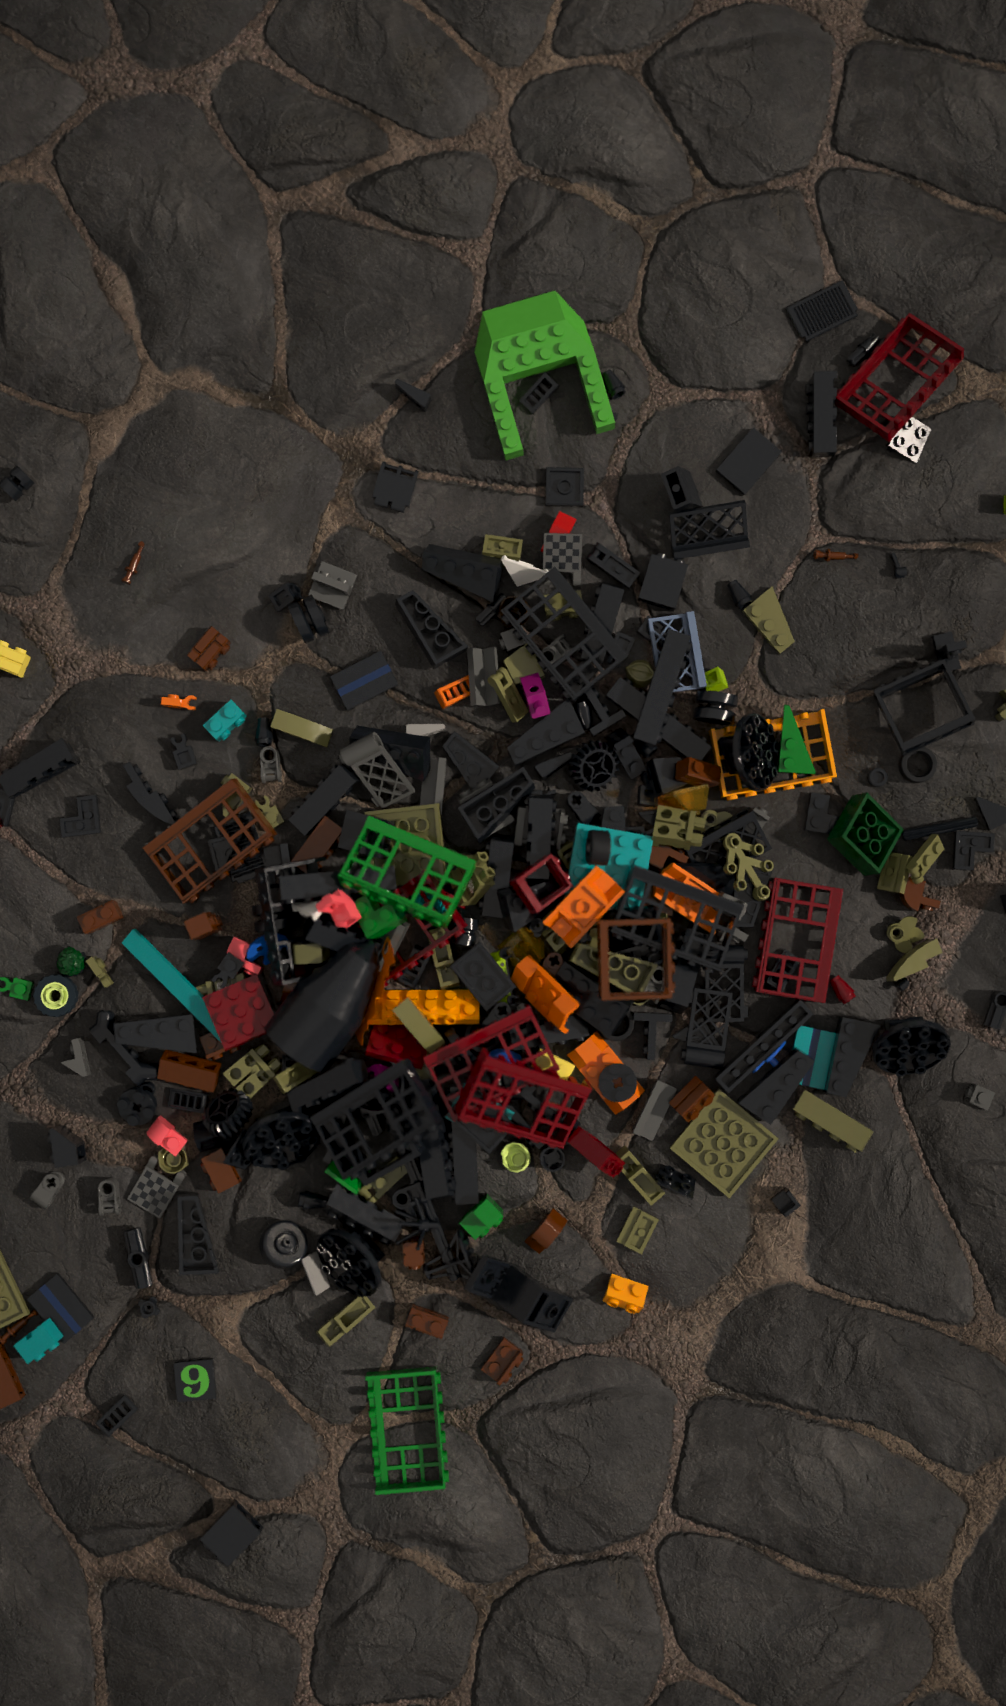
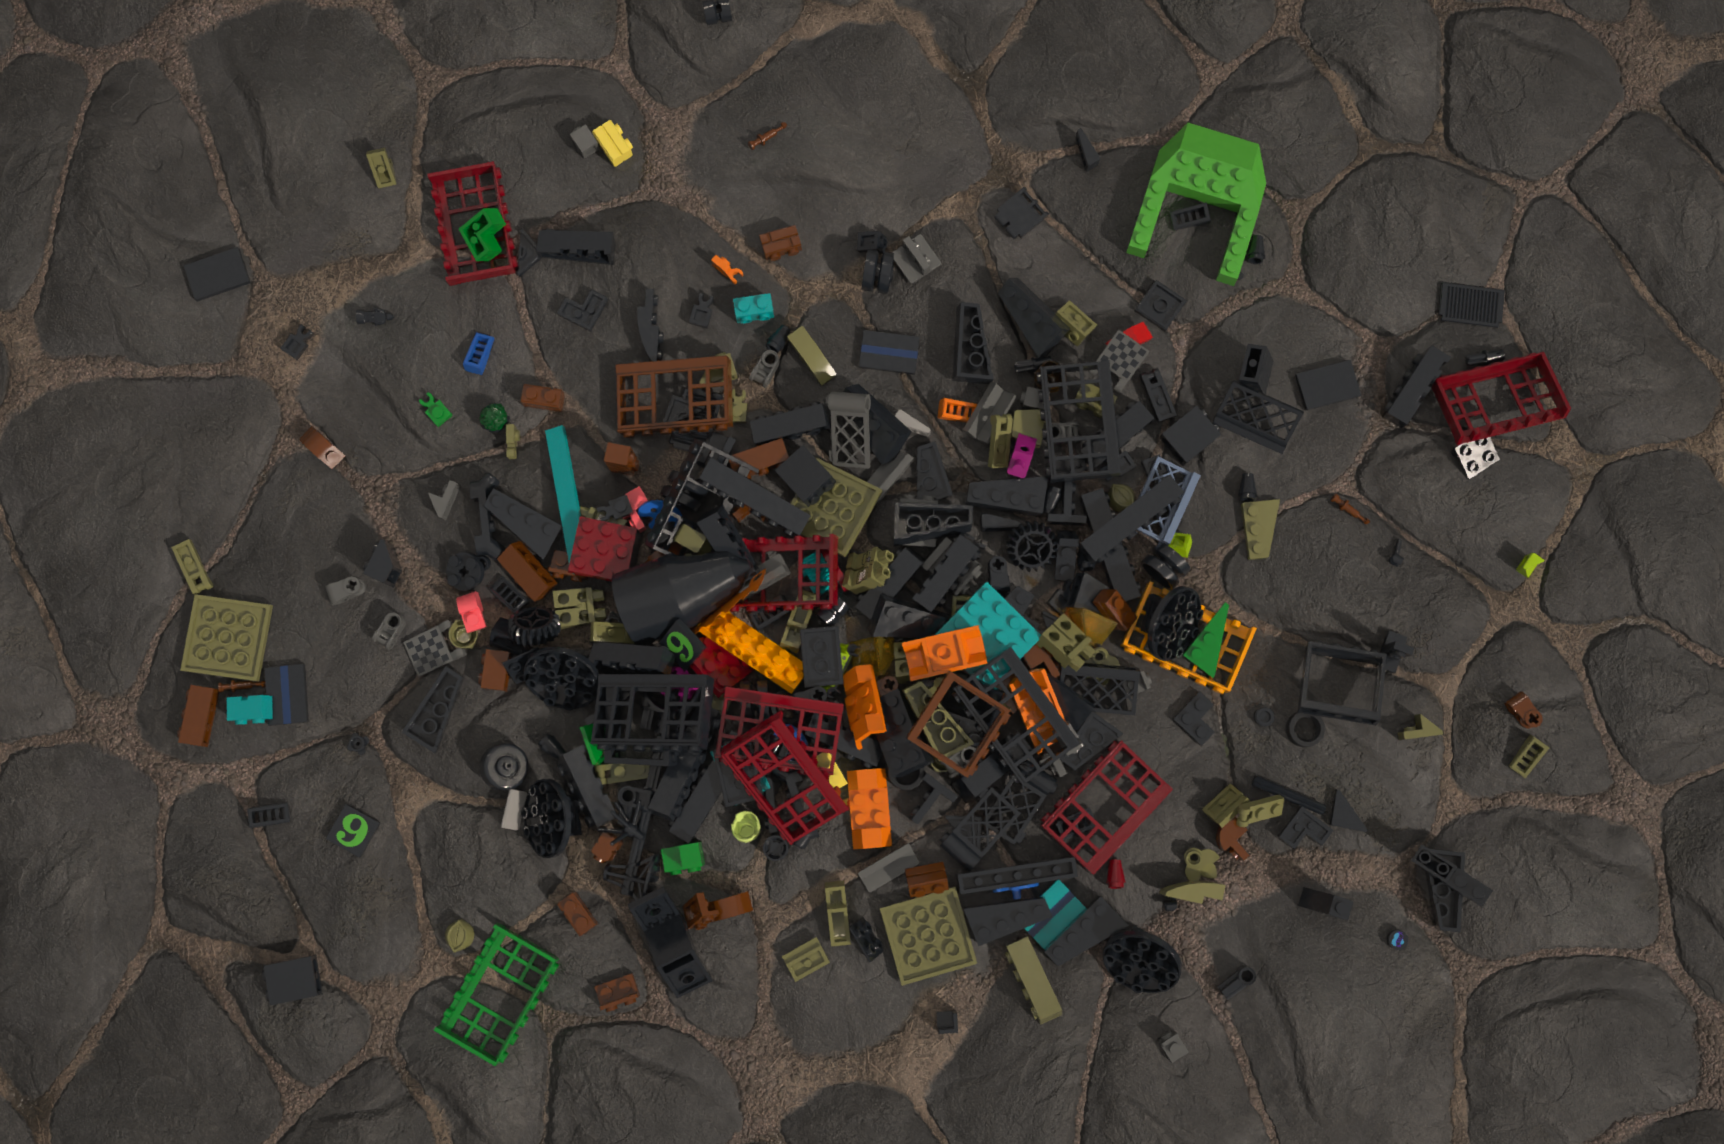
camera: 30 degrees right, 5 degrees down
black wheel [33,975,79,1017] -> none
black piece [124,1227,153,1289] -> none
white tile [292,900,323,921] -> none
olive slope [315,1296,376,1347] -> none
coral brick [316,890,362,928] -> none
green window [338,816,476,928] -> none
green brick [354,896,408,939] -> none
olive slope [392,997,446,1054] -> none
white tile [501,555,549,587] -> none
dark red window [509,854,573,914] -> none
black plate [527,915,549,938] -> none
dark red window [567,1126,626,1178] -> none
black tyre [586,830,611,866] -> none
black plate [599,1064,637,1102] -> none
light orange bracket [603,1274,648,1314] -> none
olive plant [723,833,774,901] -> none
dark green slope [827,793,904,876] -> none
none -> olive hat [445,919,474,953]
none -> blue slope [463,332,494,375]
none -> black tile [659,619,706,672]
none -> reddish brown bracket [682,892,720,930]

